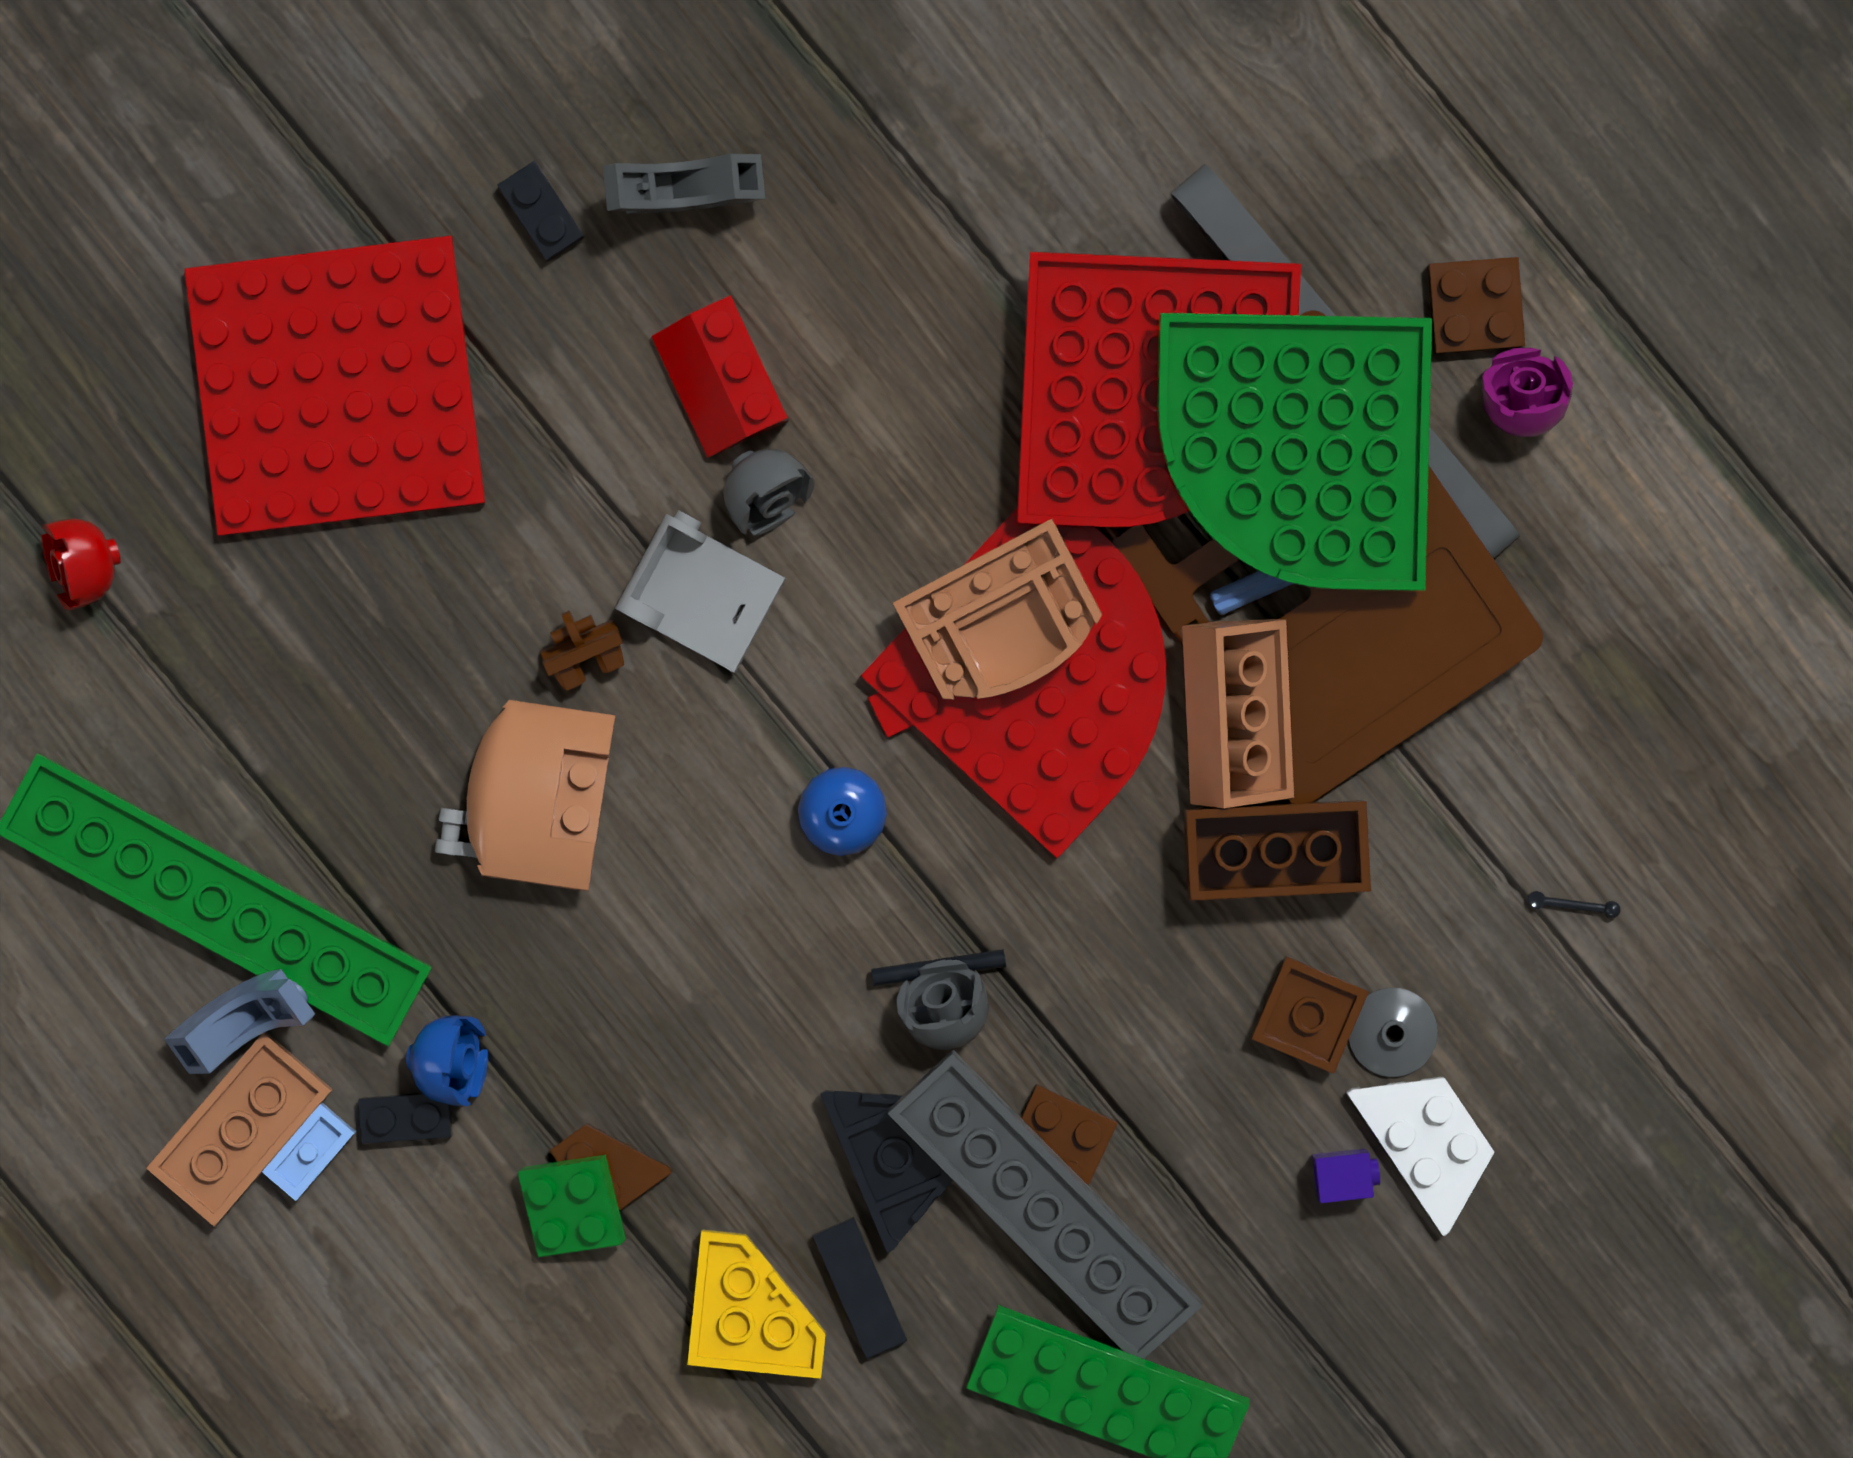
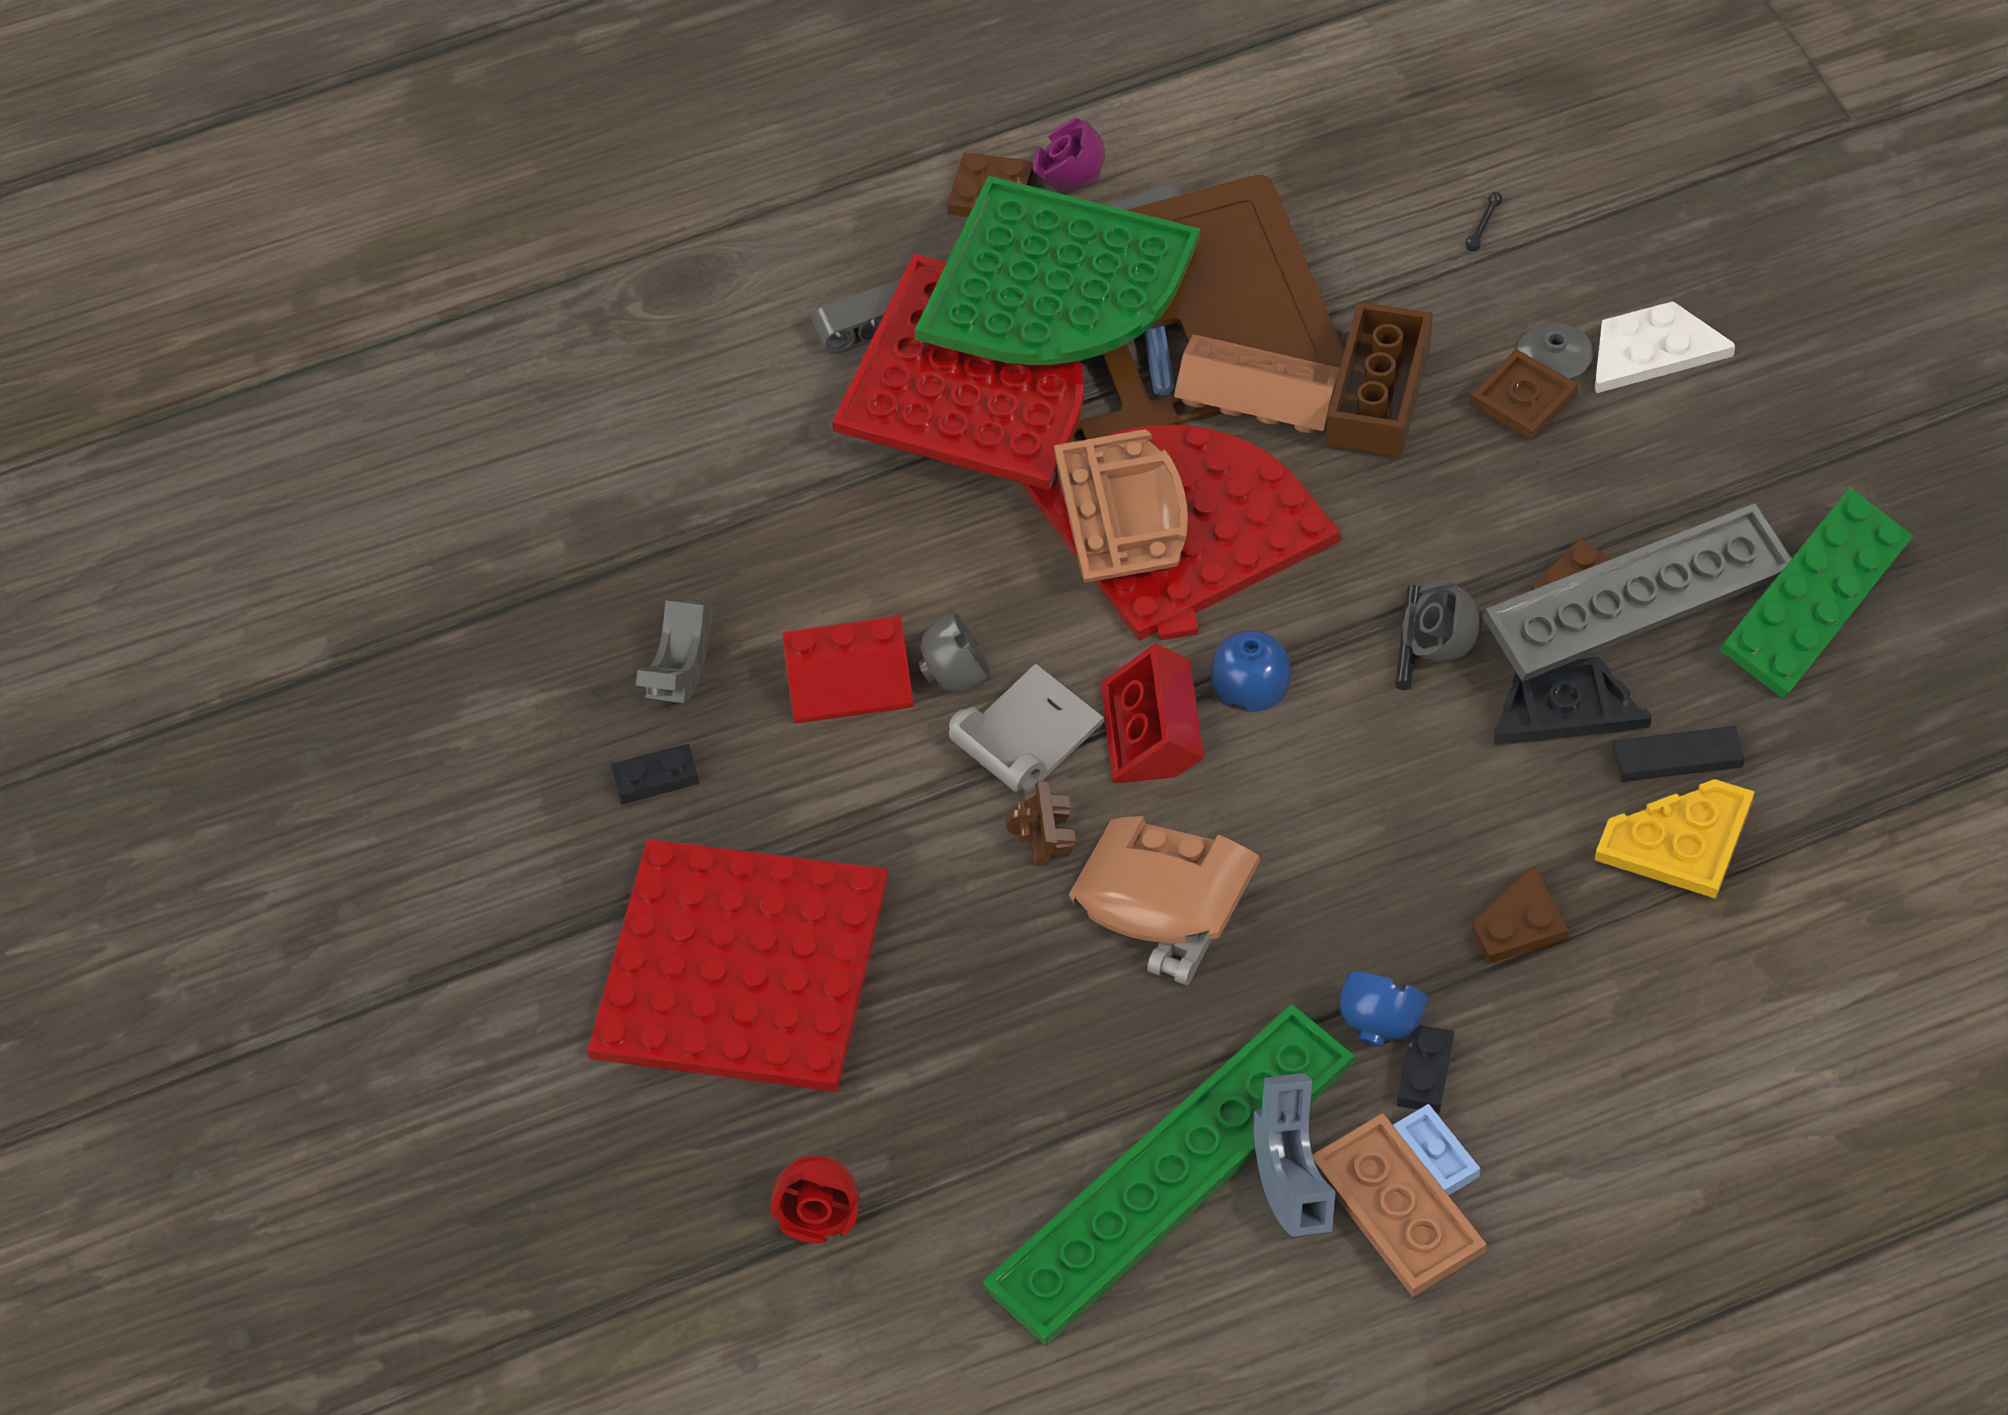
camera: 65 degrees left, 35 degrees down
green plate [518,1154,626,1257] -> none
dark purple brick [1312,1149,1380,1203] -> none
none -> red slope [1100,643,1204,783]

